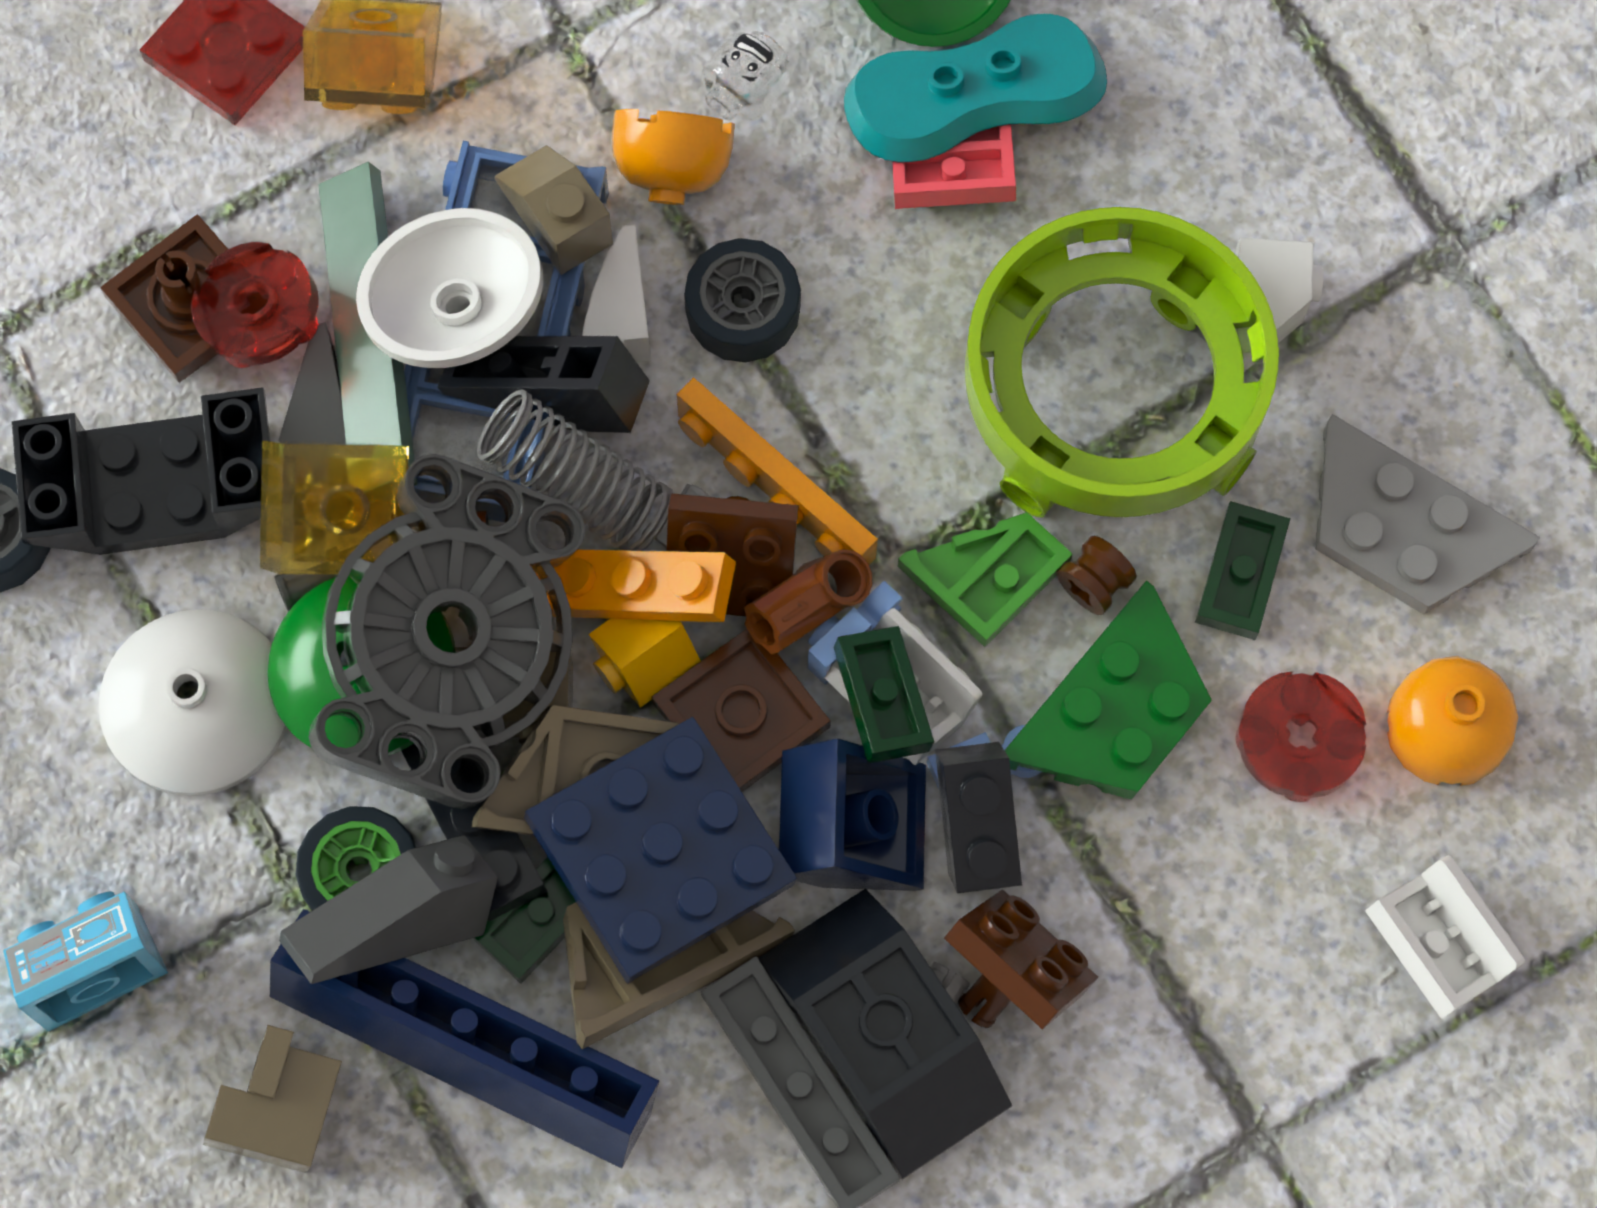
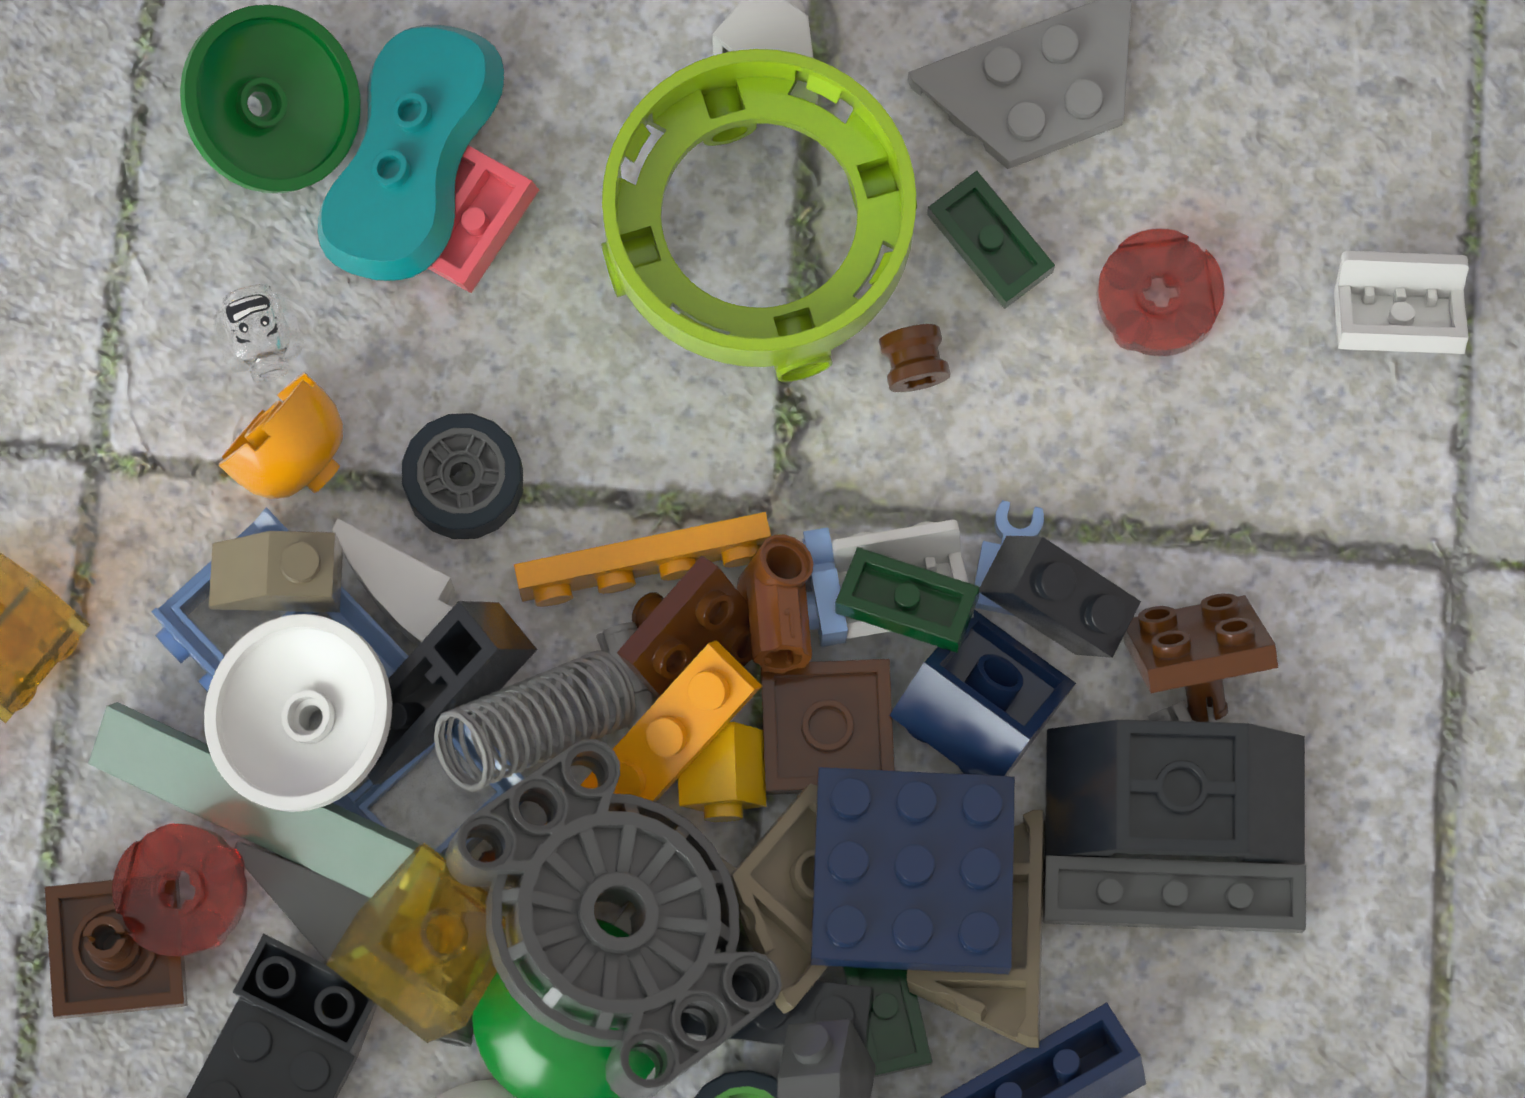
camera: 55 degrees left, 5 degrees up
bright green wing [897,512,1073,647] -> none
green wing [1004,580,1212,800] -> none
light orange cylinder [1387,656,1518,786] -> none

